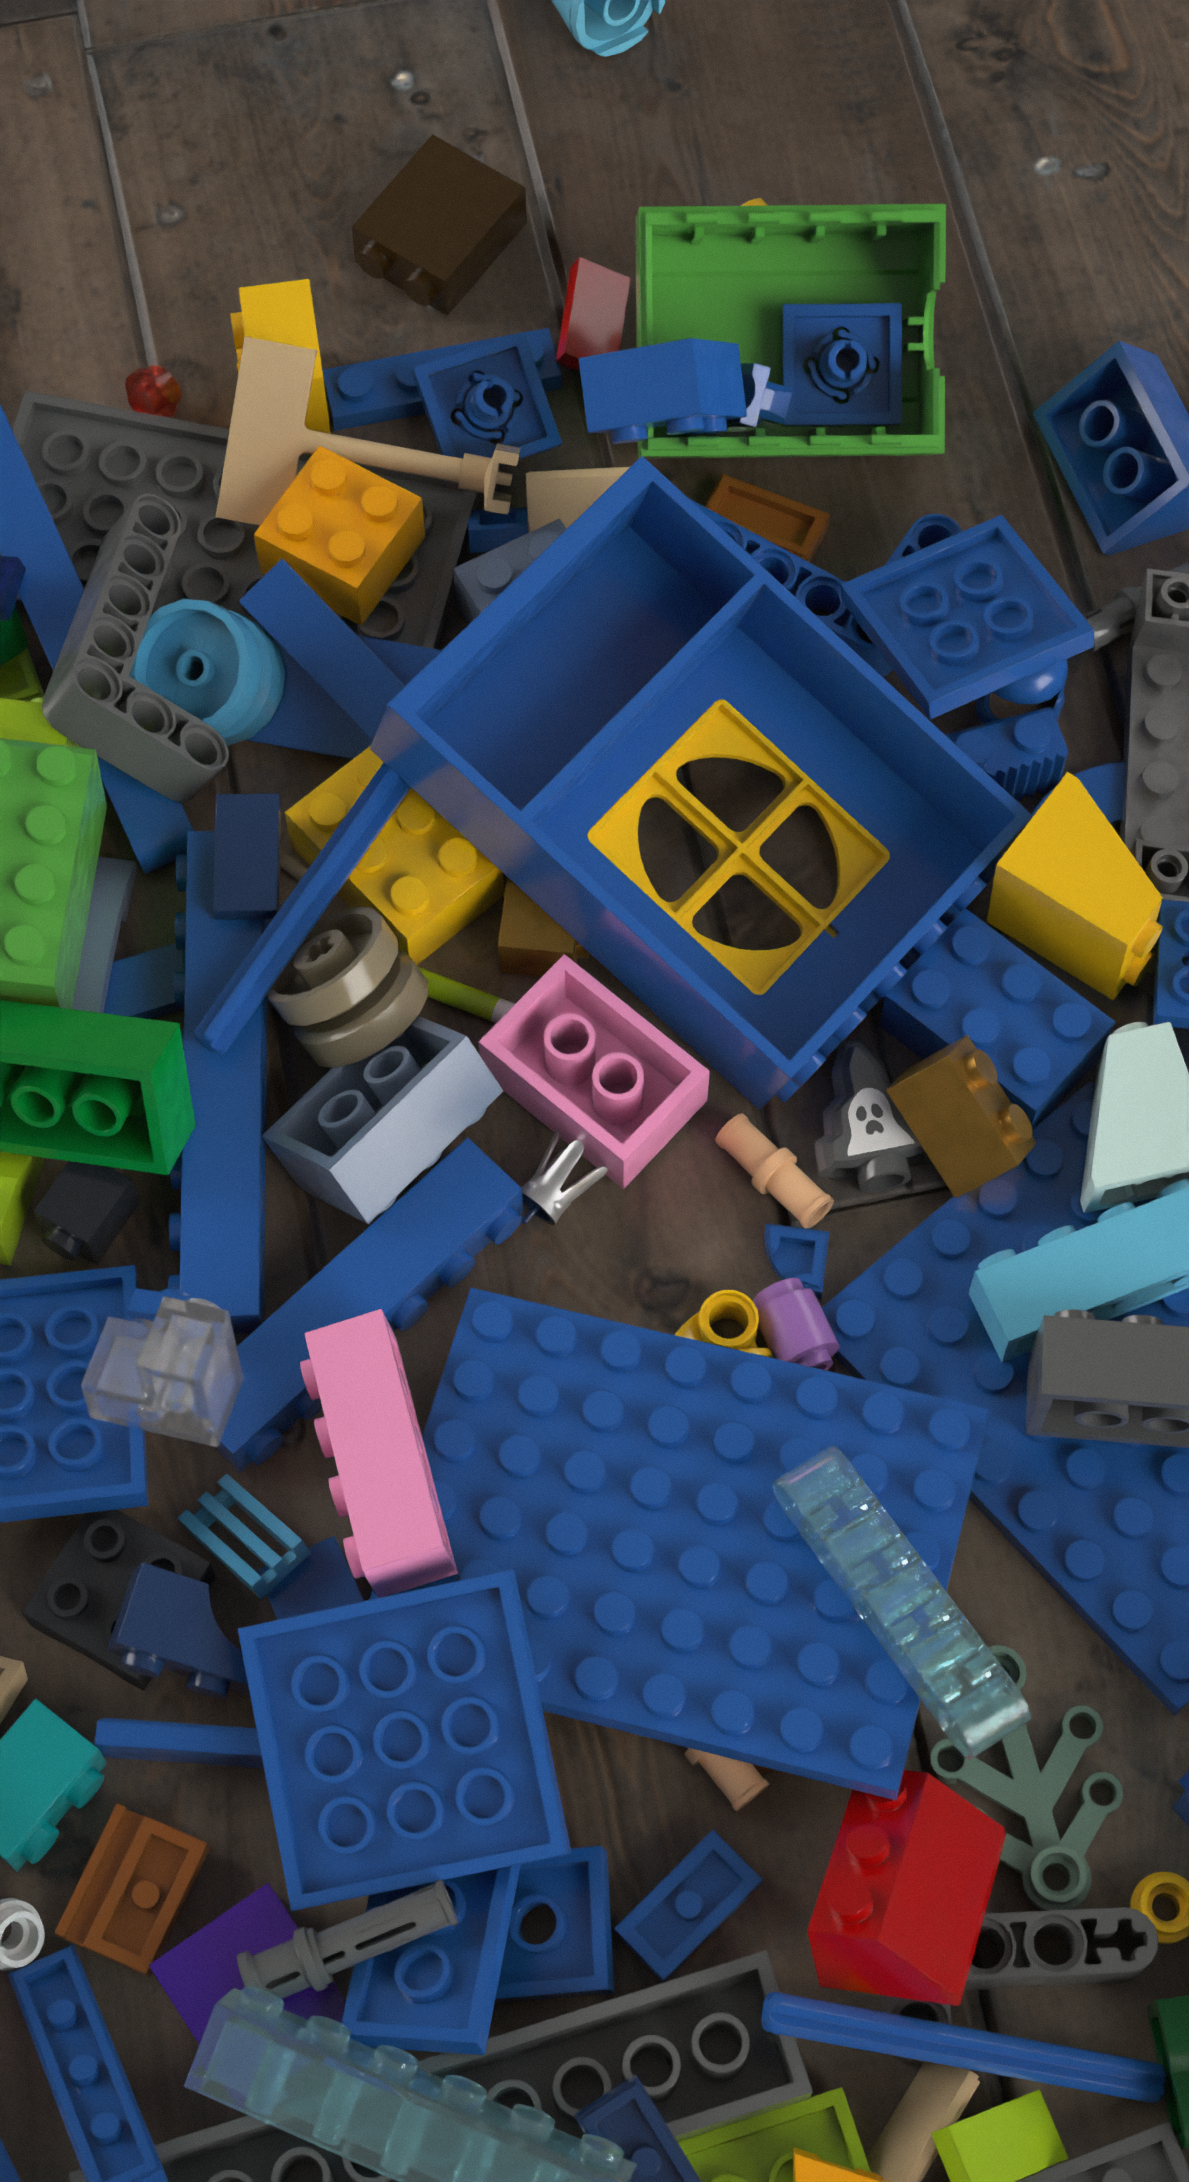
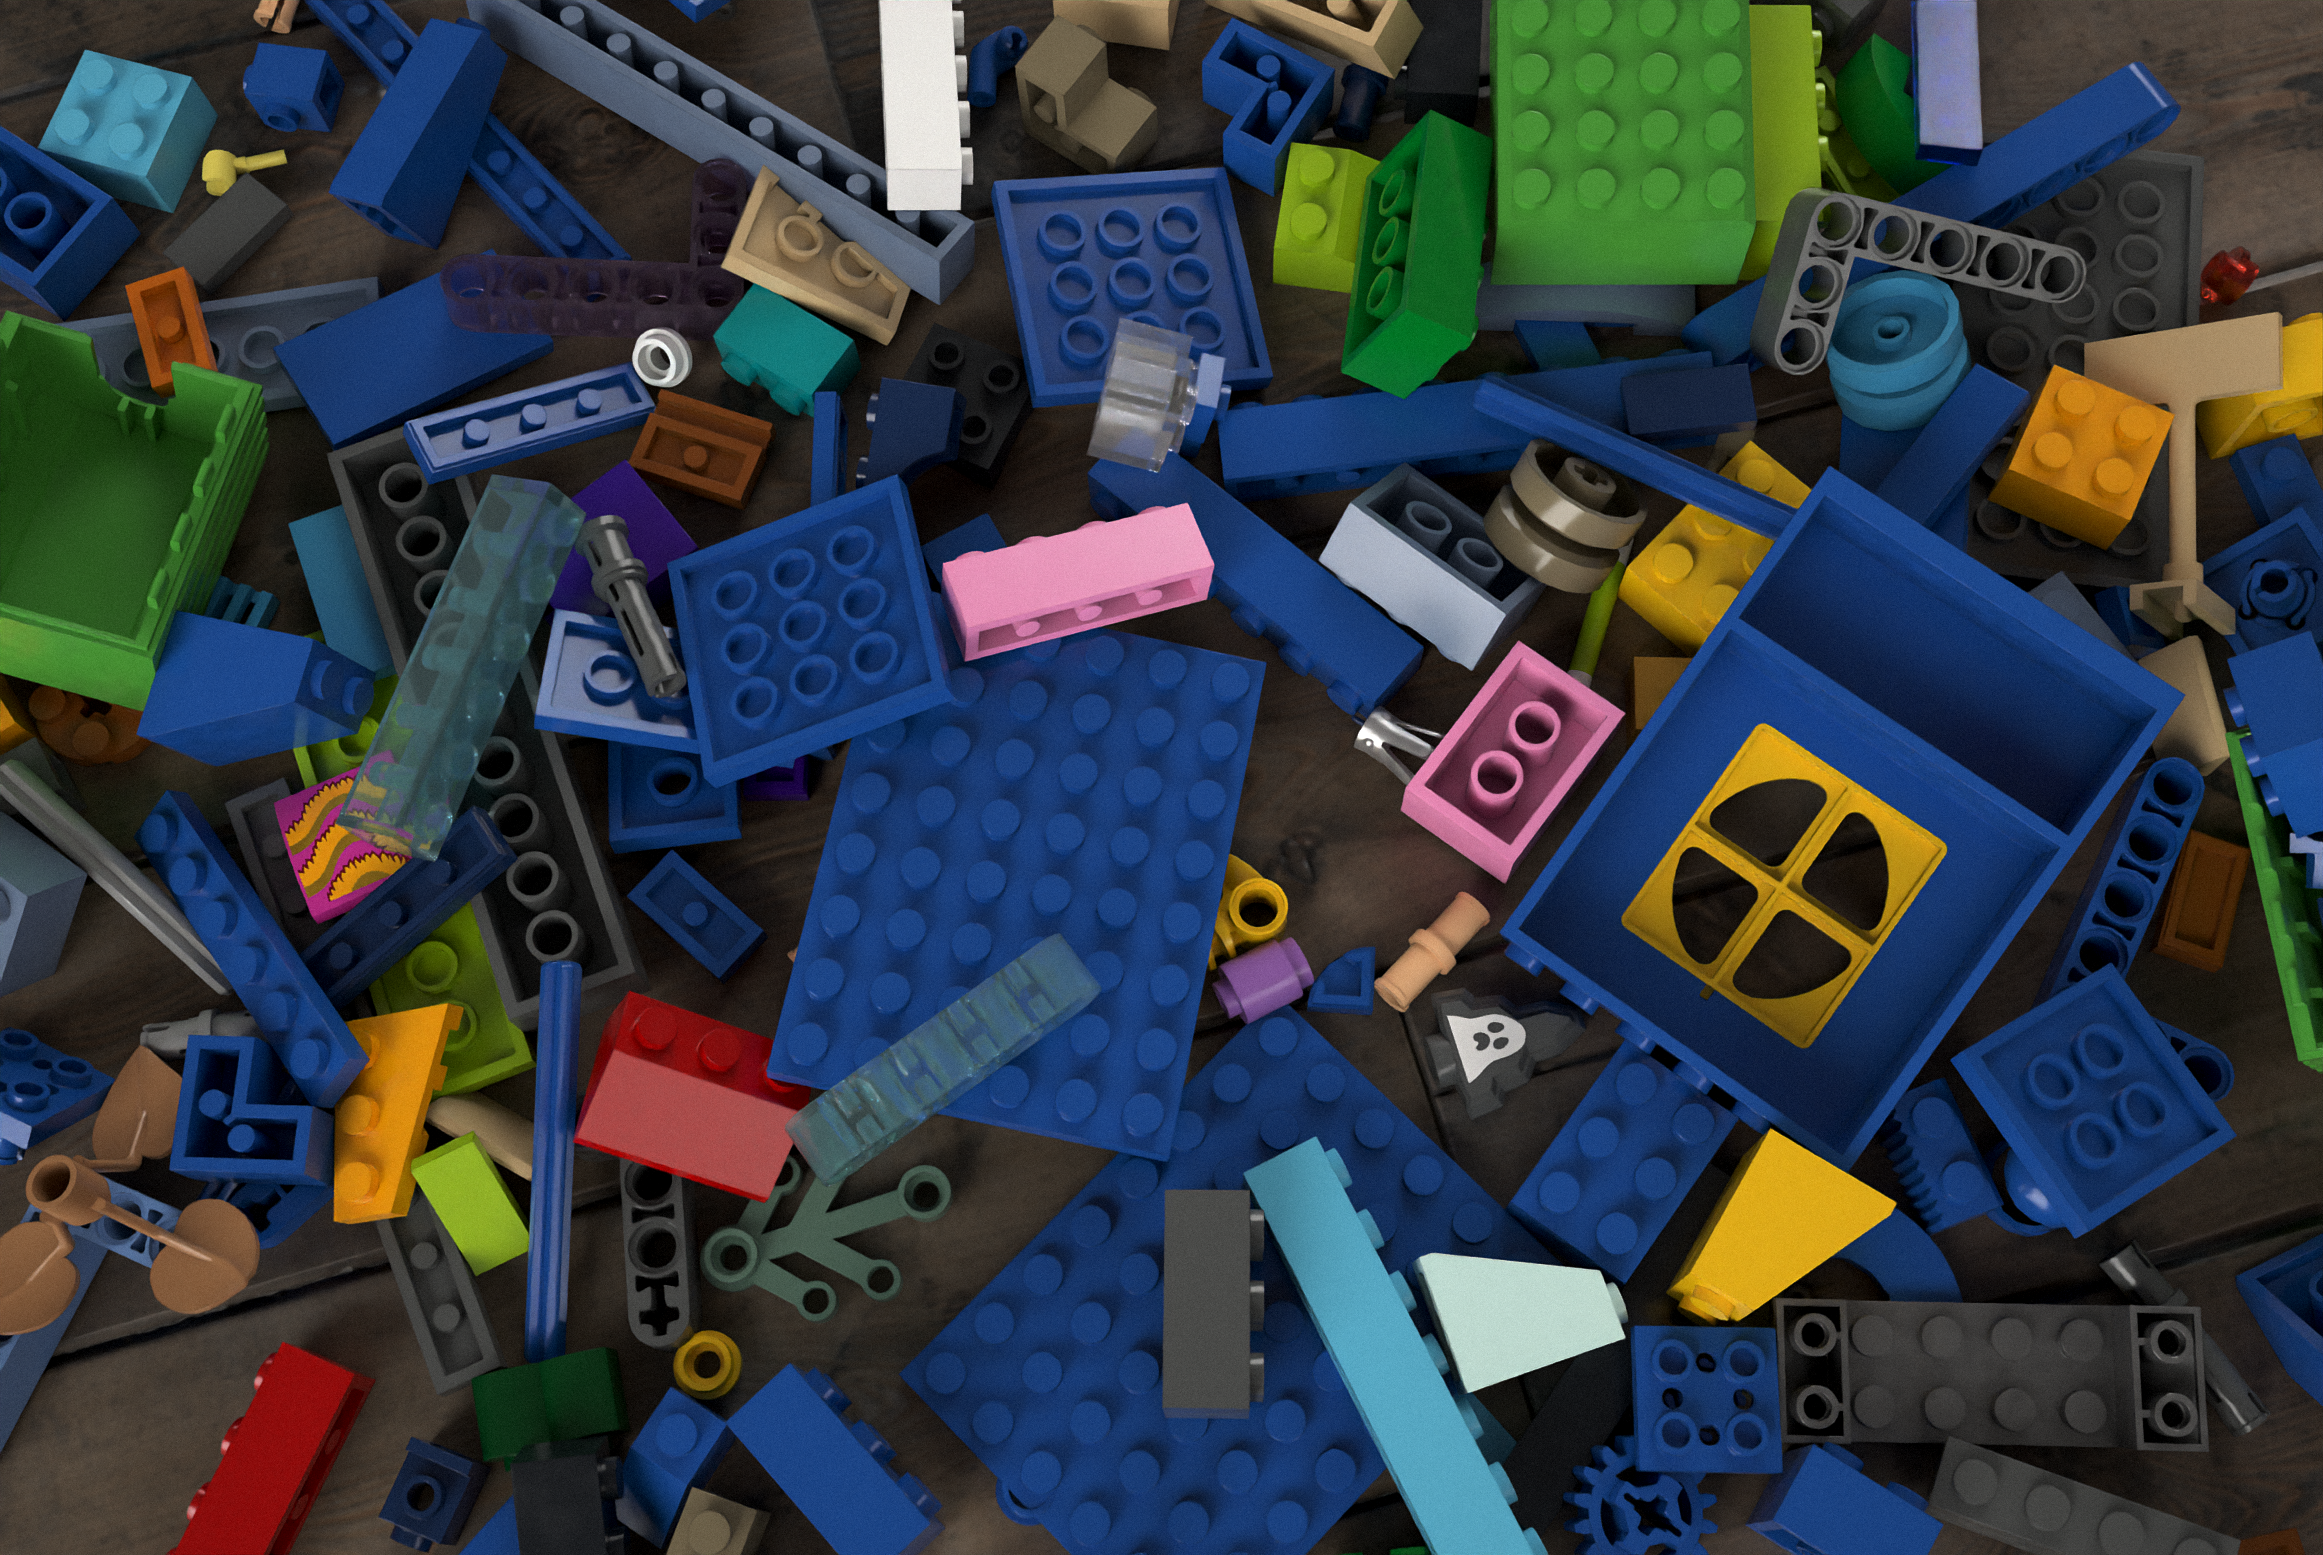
camera: 90 degrees right, 5 degrees up
black brick [33,1161,140,1265] -> none
dark azure tile [177,1473,311,1599] -> none
pearl gold brick [886,1035,1037,1198] -> none

